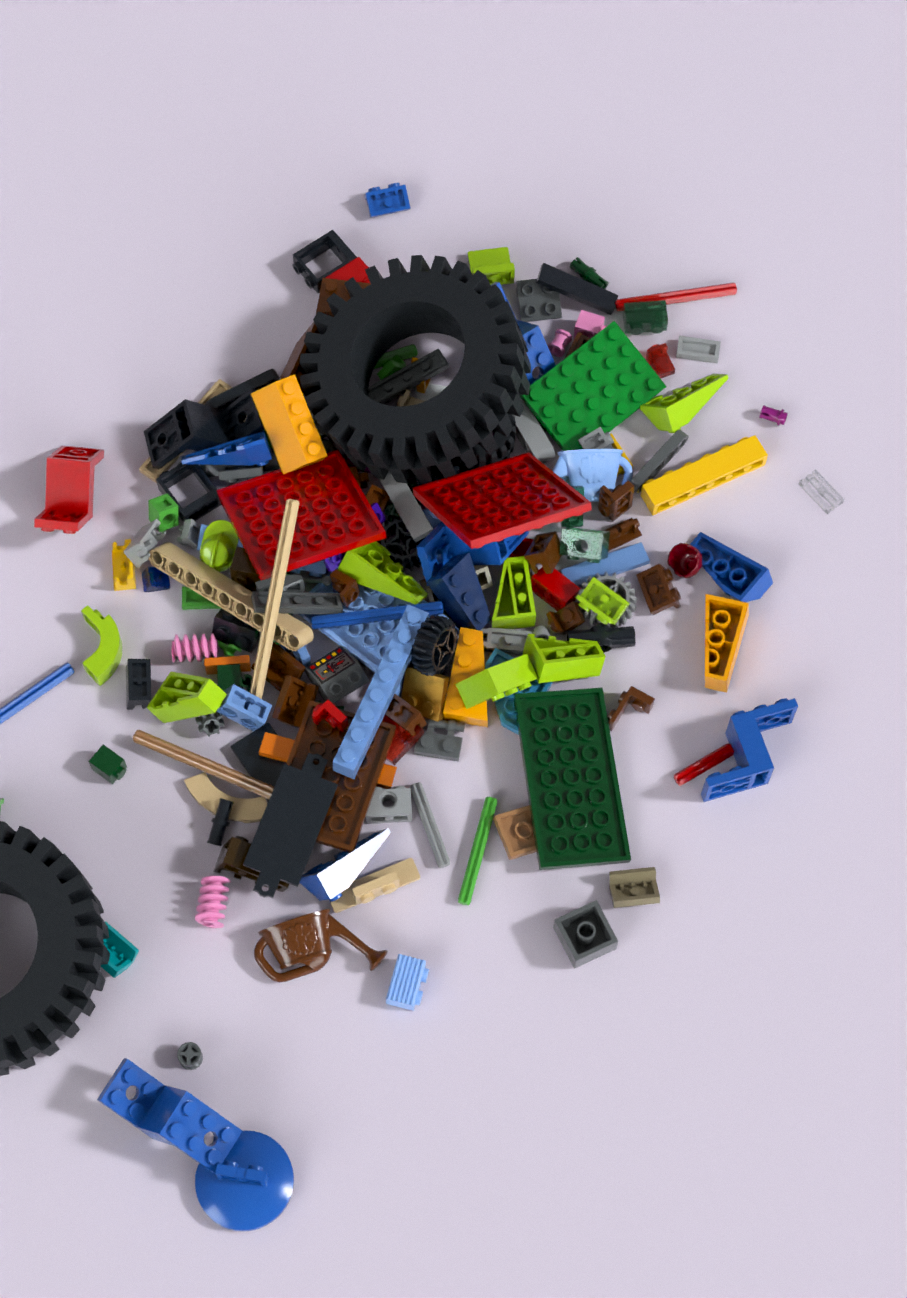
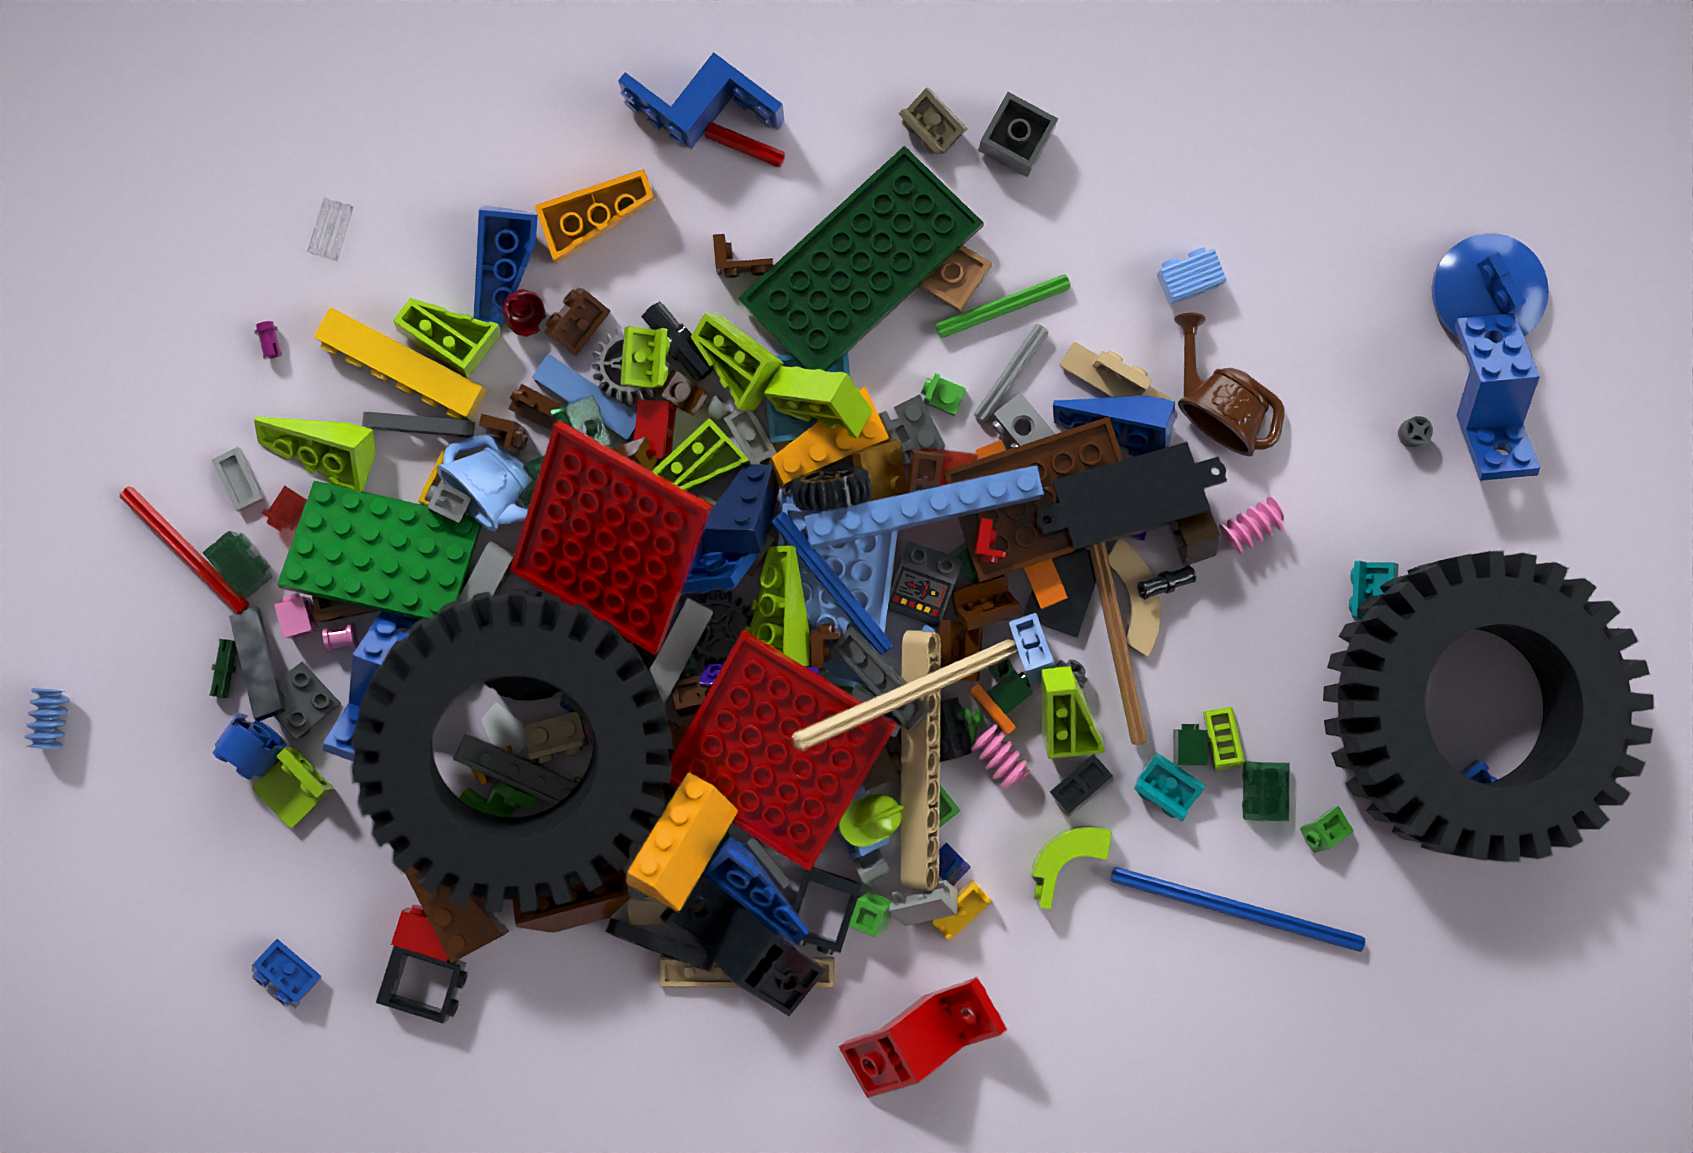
camera: 125 degrees left, 20 degrees up
none -> medium blue piece [25,688,70,750]
none -> blue brick [212,713,286,780]
none -> lime wedge [393,298,501,379]
none -> bright green bracket [921,373,966,416]
none -> teal bracket [1134,752,1205,821]
none -> lime slope [1203,707,1245,772]
none -> clear green bracket [1242,761,1290,821]

